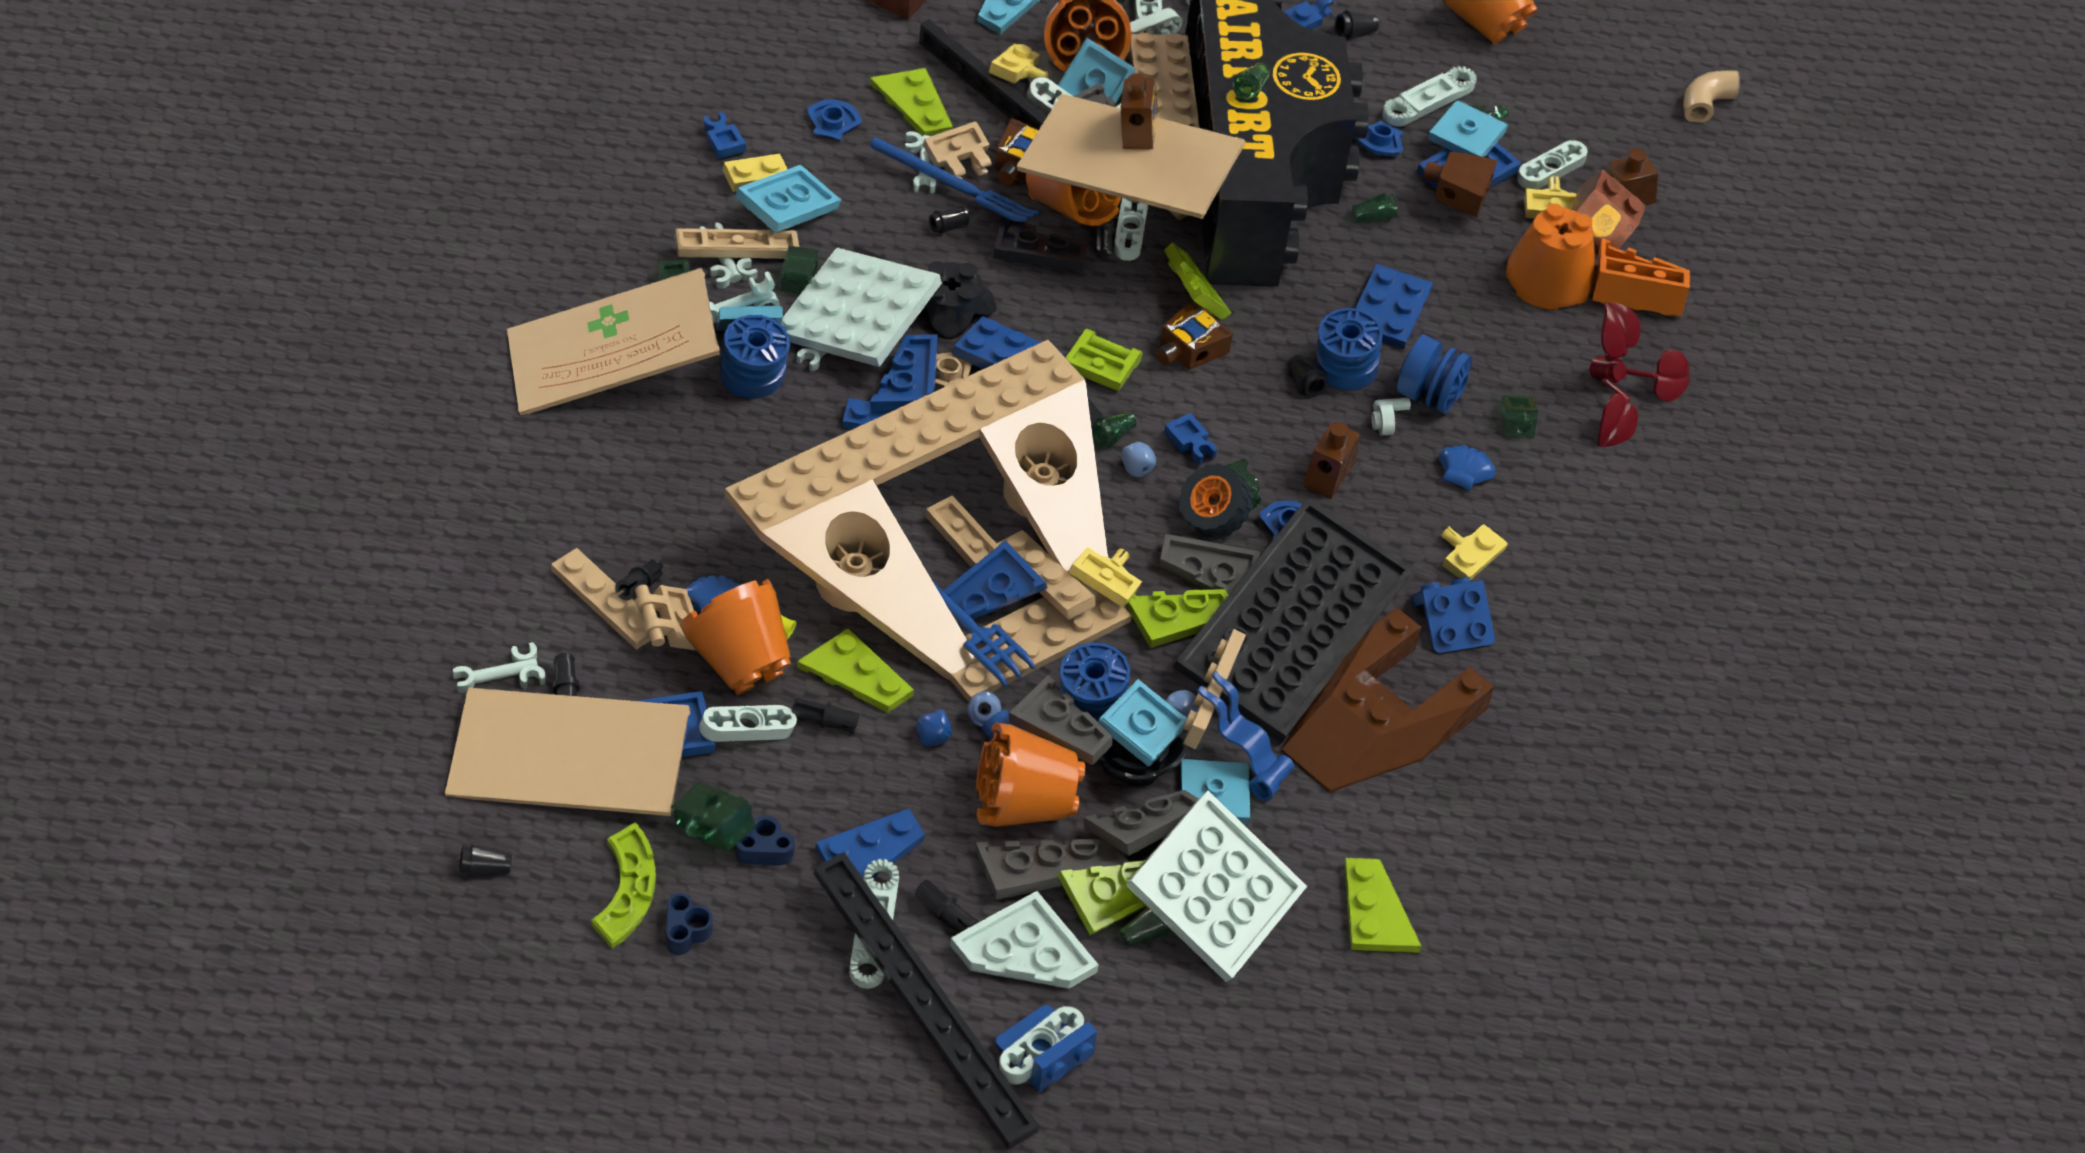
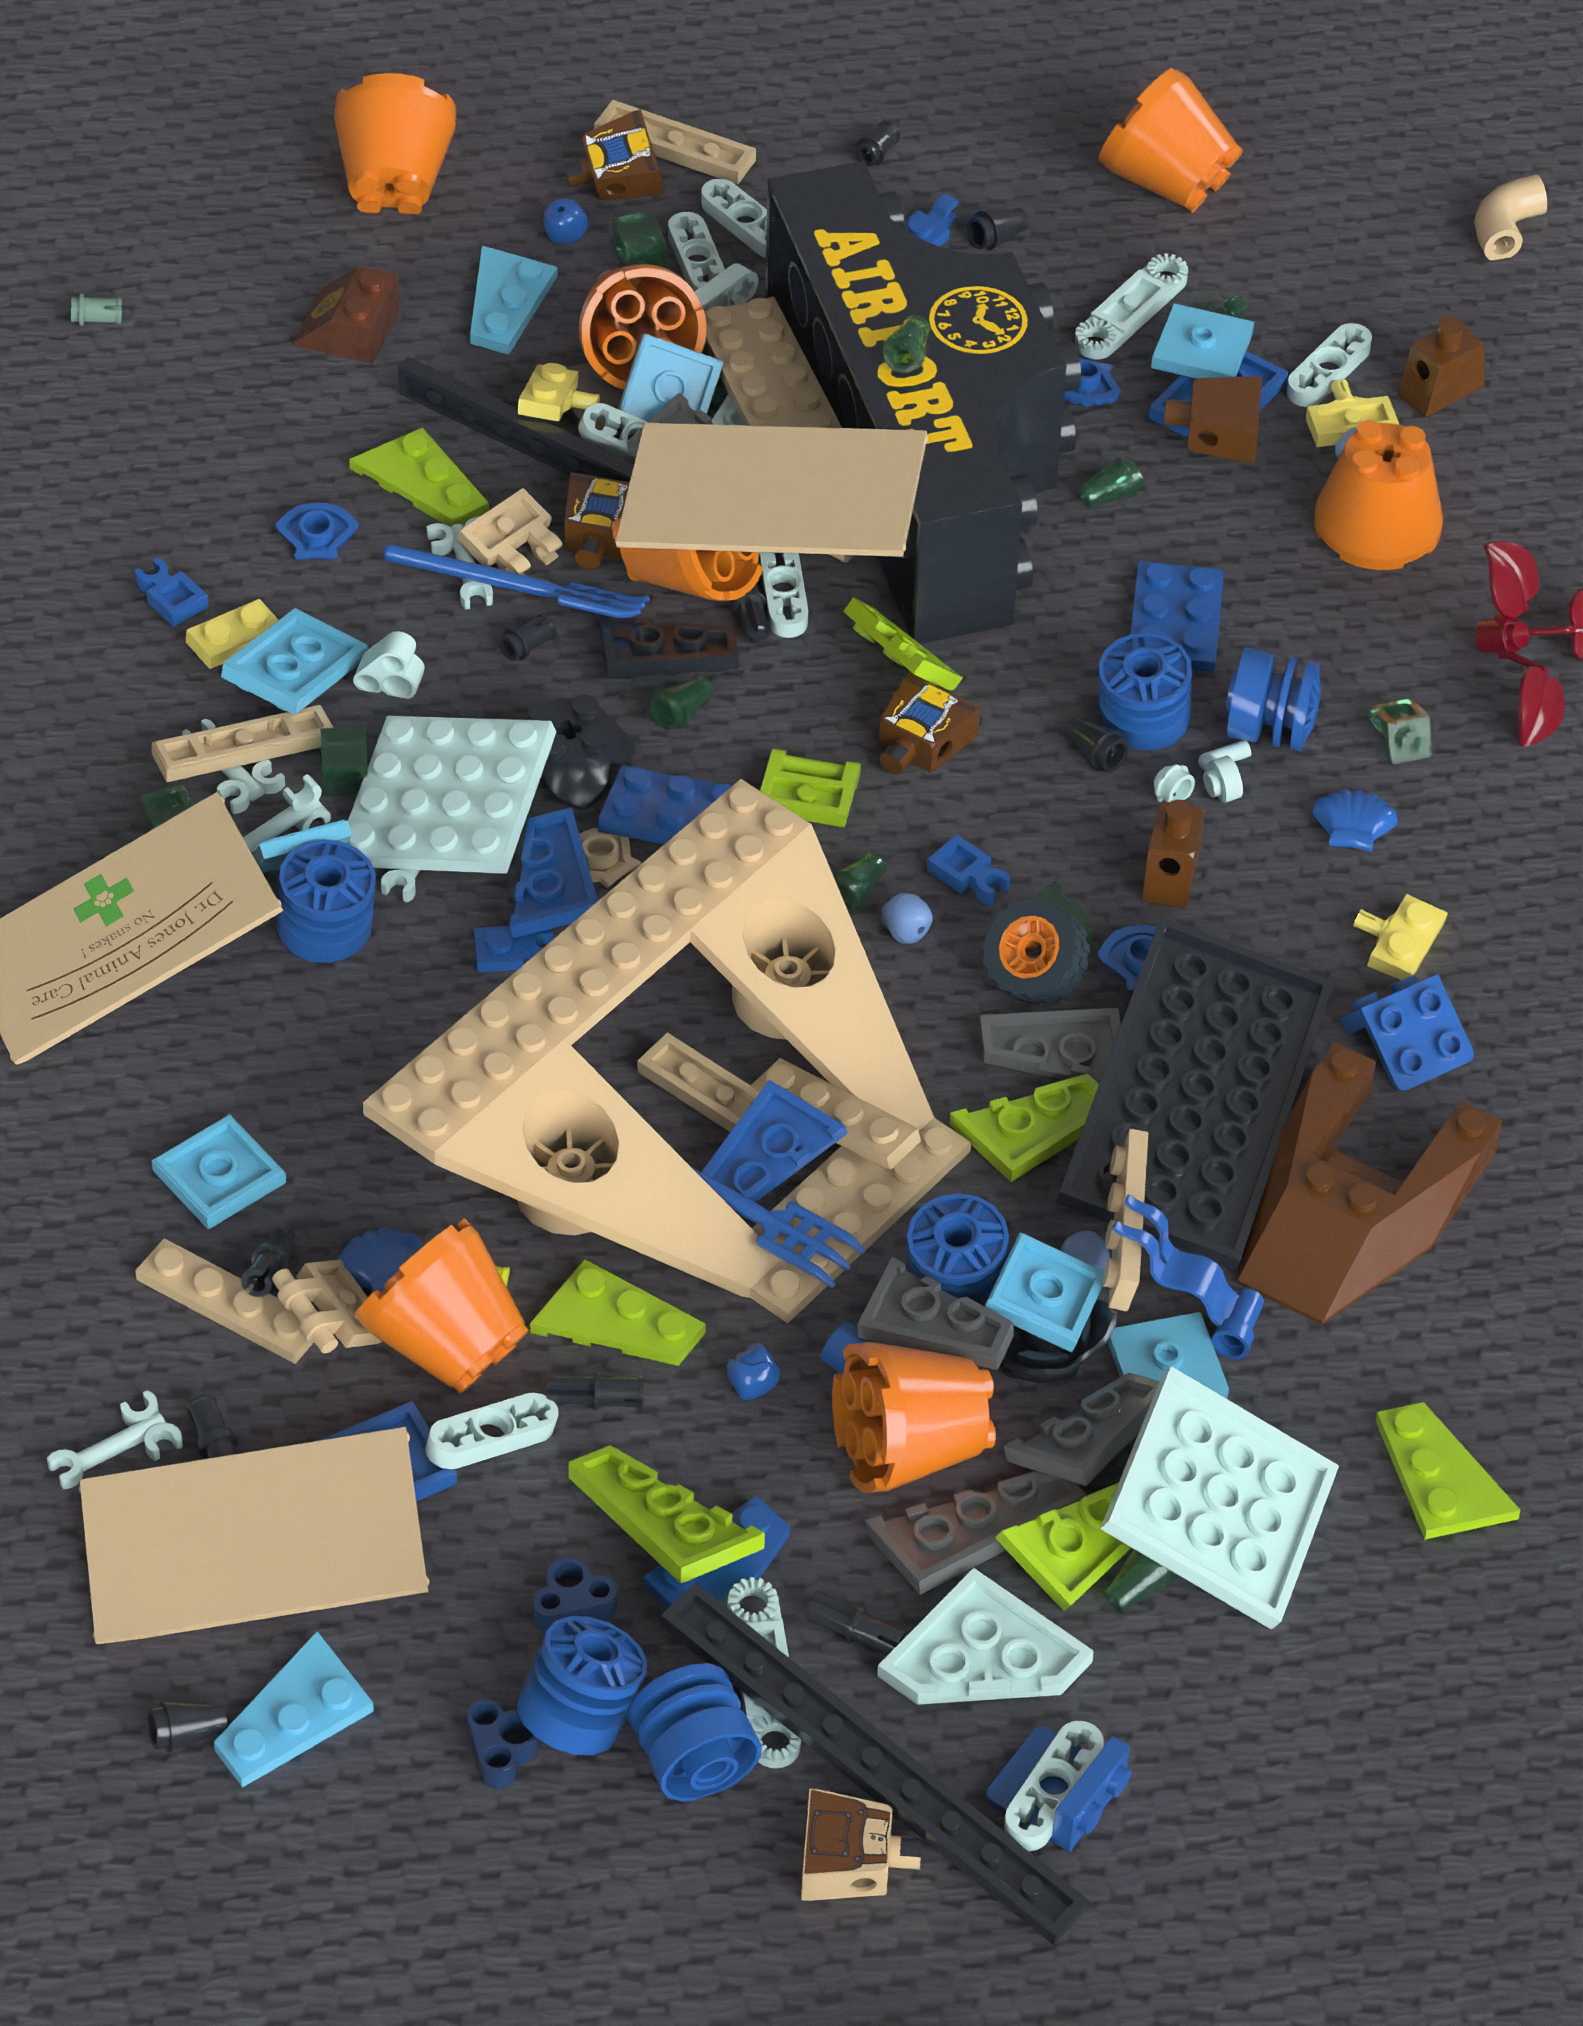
camera: 10 degrees left, 0 degrees up
lime tile [591,822,656,949] -> none
clear green brick [671,782,756,851] -> none
medium blue piece [967,691,1001,727] -> none
light yellow plate [1069,547,1142,608] -> none
reddish brown torso [1121,73,1158,149] -> none
copper slope [1571,169,1646,251] -> none
orange wedge [1592,238,1690,317] -> none
none -> medium azure plate [152,1114,286,1230]
none -> medium azure wing [214,1631,374,1787]
none -> light aqua piece [353,631,425,699]
none -> blue wheel [517,1616,647,1755]
none -> lime wing [569,1445,765,1584]
none -> blue wheel [628,1663,762,1802]
none -> clear green cone [649,675,713,730]
none -> torso [802,1789,922,1901]
none -> light aqua plate [1154,764,1195,802]

